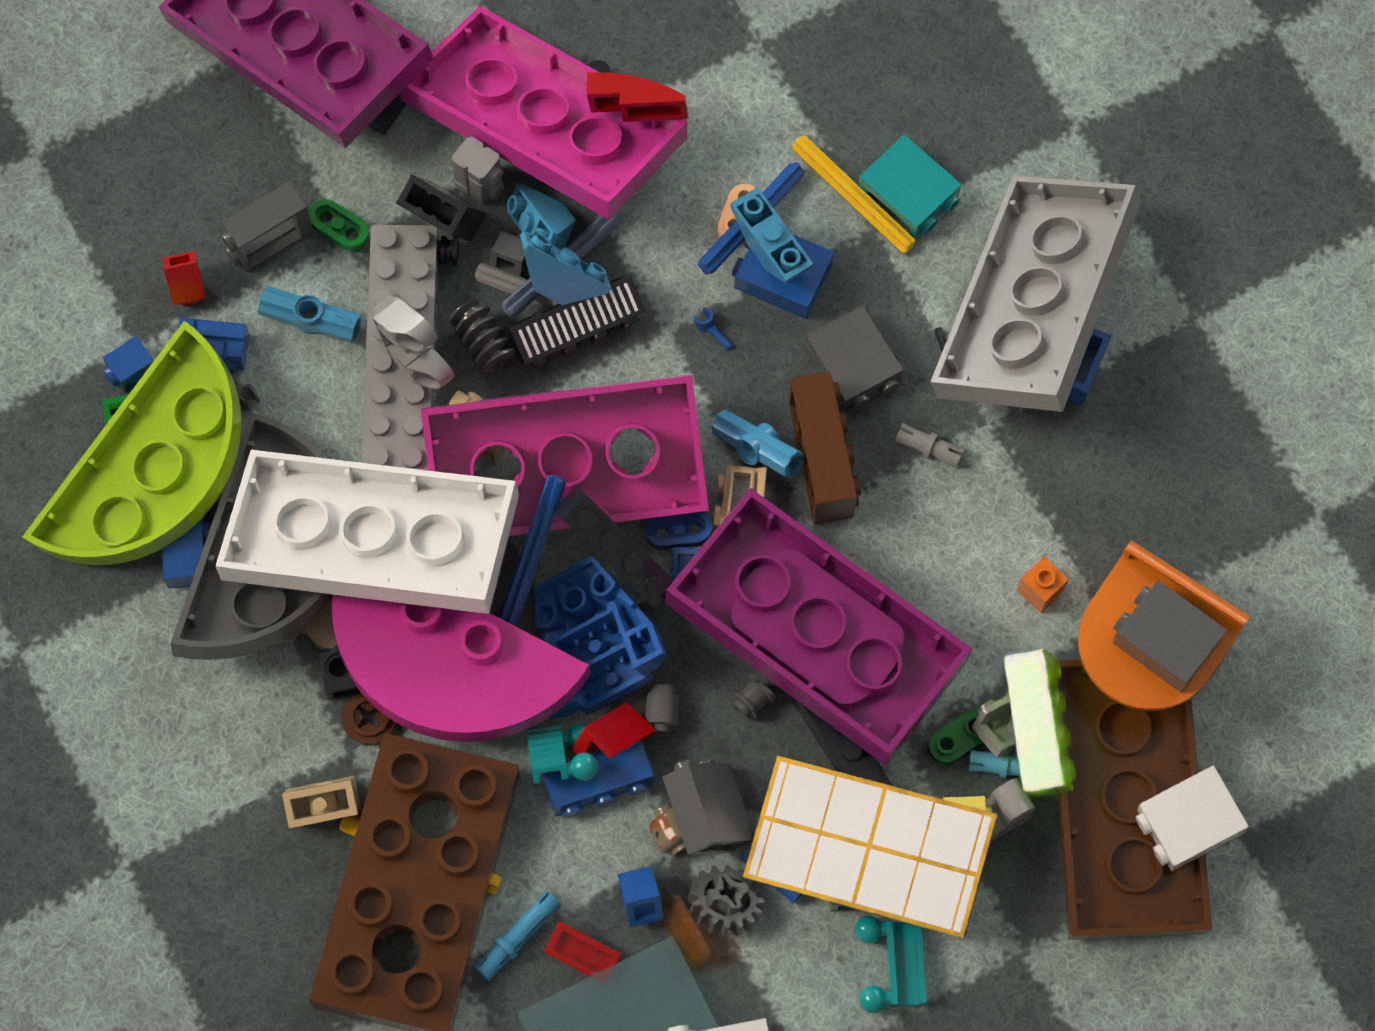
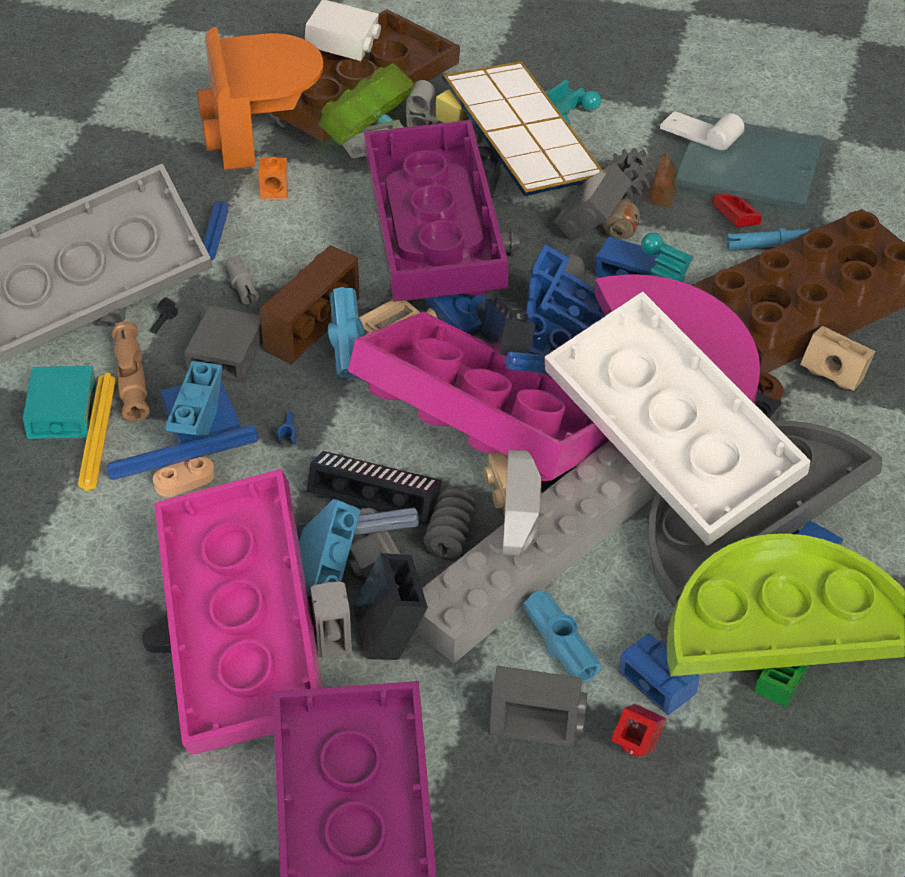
camera: 135 degrees left, 25 degrees down
blue brick [102,335,154,393] -> none
green plate [309,199,369,251] -> none
dark azure slope [520,230,611,305] -> none
red panel [572,702,655,759] -> none
red slope [587,72,689,122] -> none
blue brick [617,866,664,927] -> none
dark grey brick [1112,580,1227,693] -> none
none -> medium nougat piece [111,321,150,422]
none -> blue axle [203,201,228,261]

